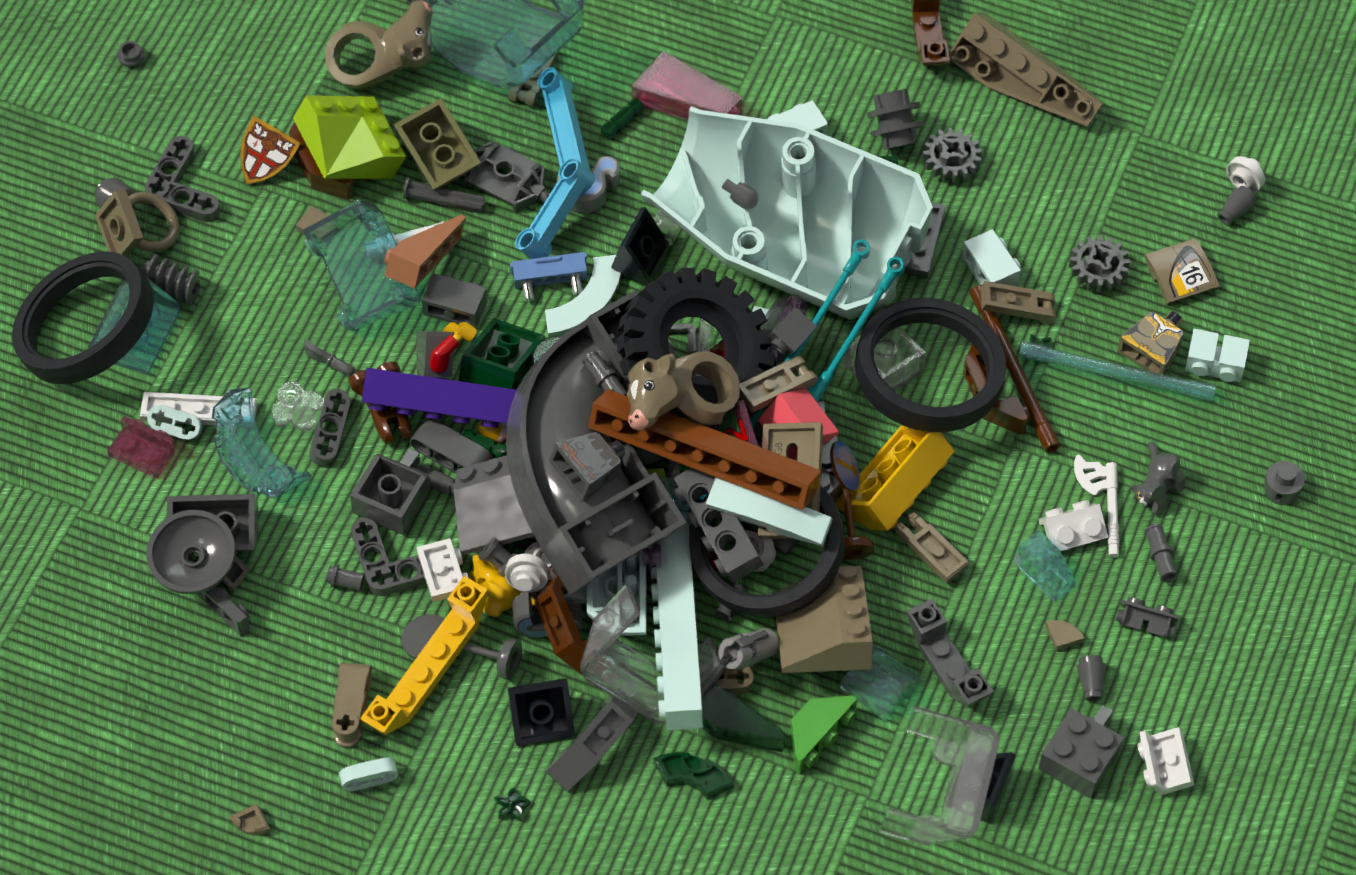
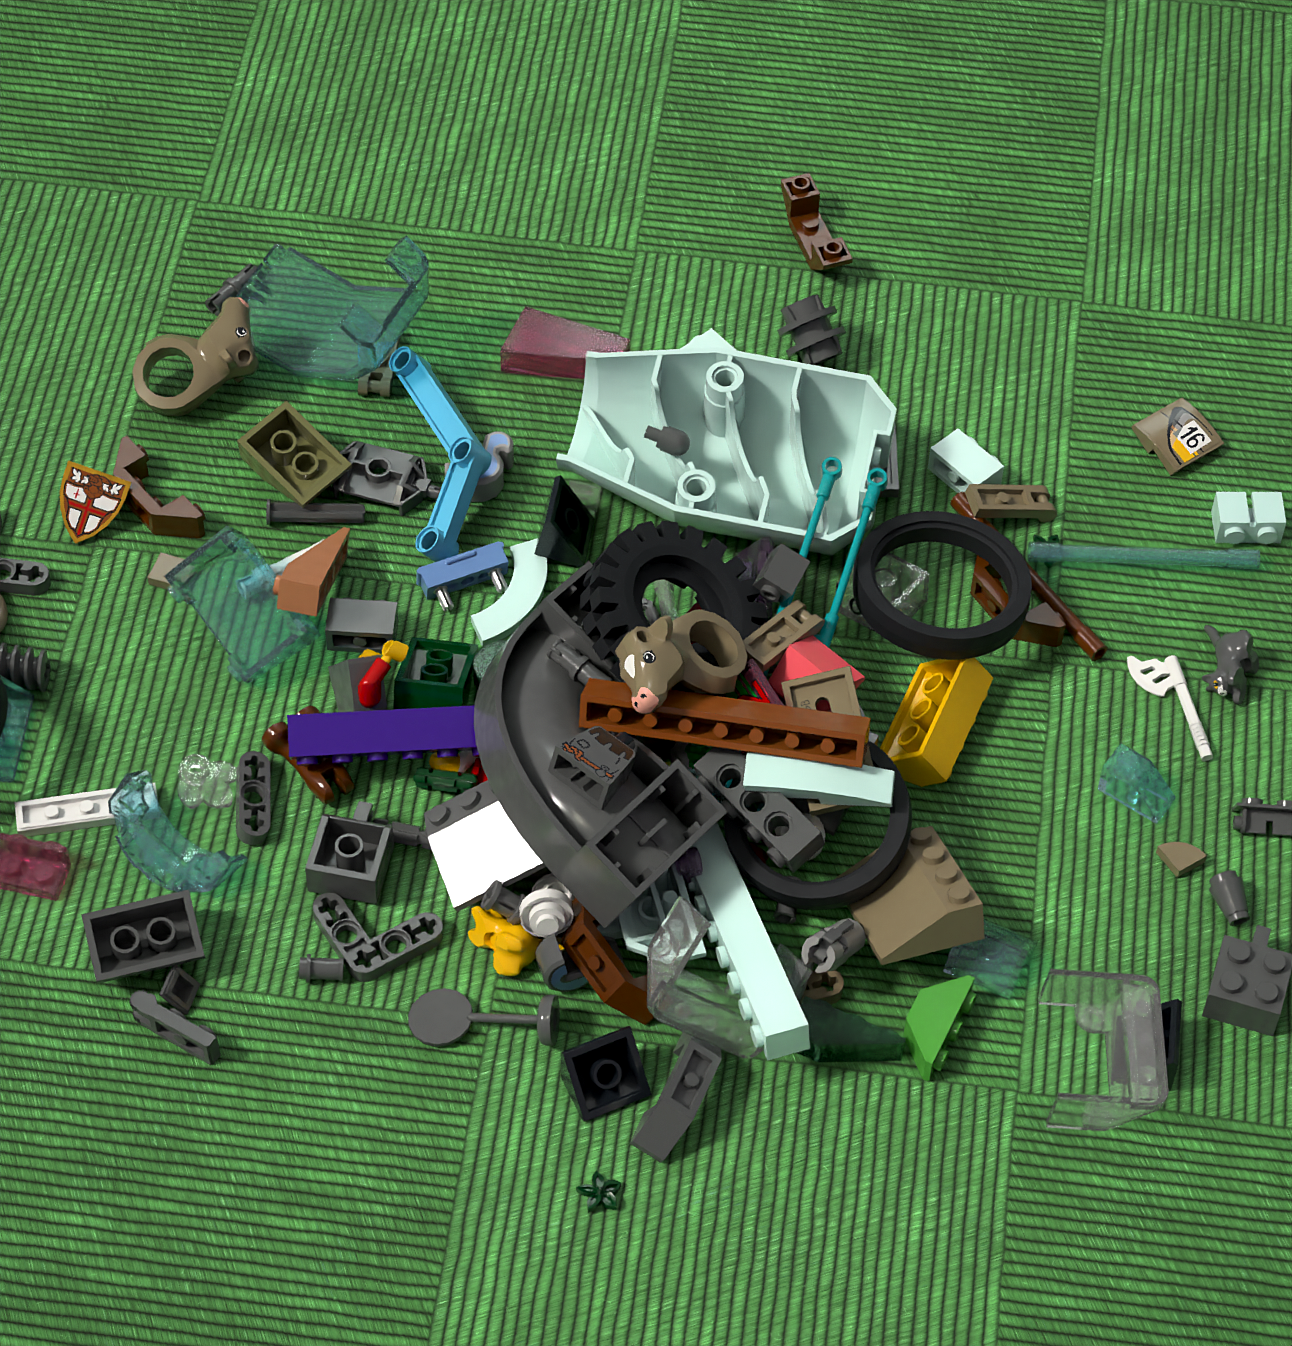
camera: 15 degrees left, 5 degrees down
dark grey dish [146,510,236,594] -> none
light aqua beam [147,405,202,440] -> none
dark tan tile [229,804,271,836] -> none
lime slope [293,95,406,179] -> none
dark grey piece [304,340,356,377] -> none
dark tan piece [332,662,372,748] -> none
light aqua beam [339,758,398,791] -> none
yellow slope [360,576,489,735] -> none
dark grey beam [409,418,494,474] -> none
white bracket [416,538,468,602] -> none
dark green axle [600,97,644,140] -> none
dark green tile [653,752,734,800] -> none
reddish brown piece [830,441,874,560] -> none
dark tan hinge [894,512,969,584] -> none
dark grey slope [906,599,994,707] -> none
dark grey gear [922,127,982,183] -> none
dark tan wedge [949,12,1104,126] -> none
white bracket [1038,500,1108,553] -> none
dark grey gear [1069,235,1130,292] -> none
dark tan torso [1117,311,1184,380] -> none
dark grey pin [1145,524,1179,583] -> none
dark grey cone [1217,185,1257,226] -> none
white plate [1226,156,1266,193] -> none

